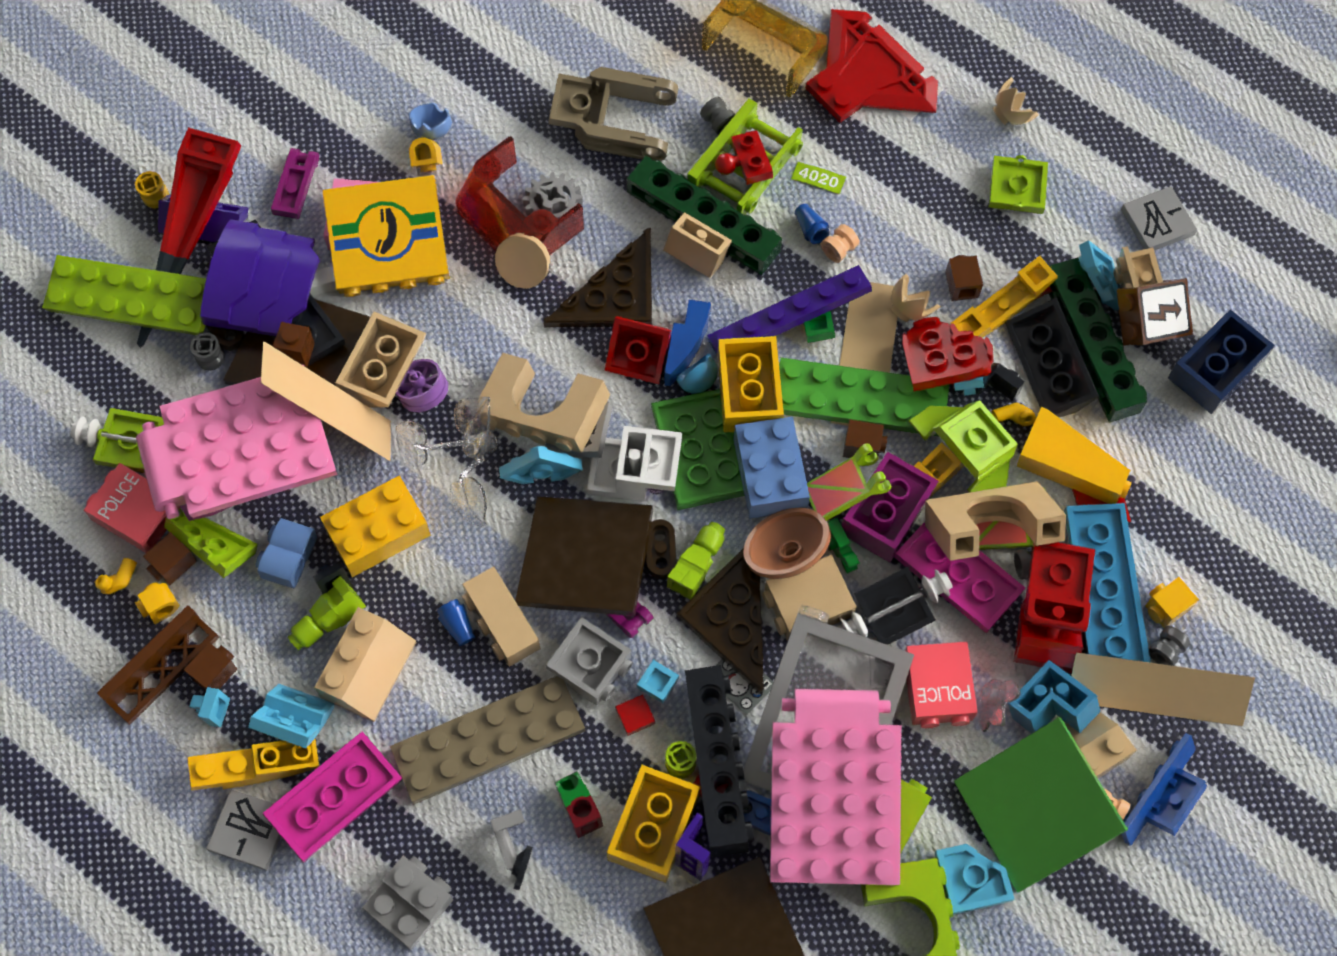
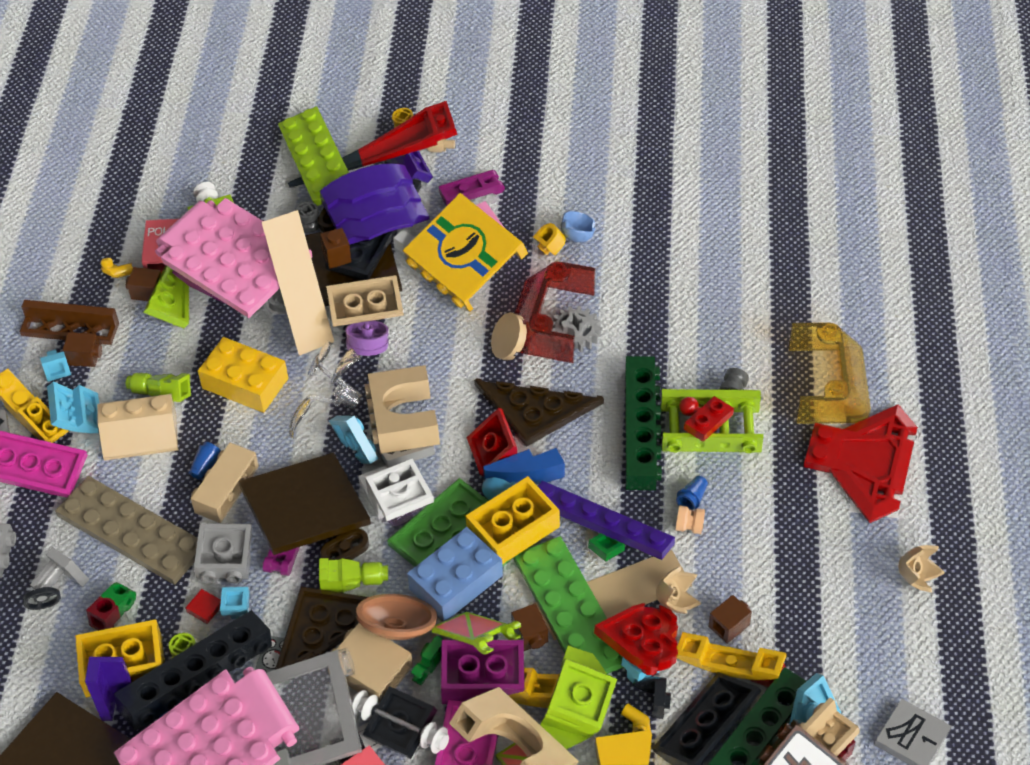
camera: 60 degrees right, 15 degrees down
yellow plate [135,582,179,624] -> none
medium blue brick [256,518,317,589] -> none
black tile [313,562,355,594] -> none
dark tan plate [549,67,679,161] -> none
tan brick [663,212,732,278] -> none
lime sticker [791,162,846,194] -> none
lime plate [989,155,1048,214] -> none

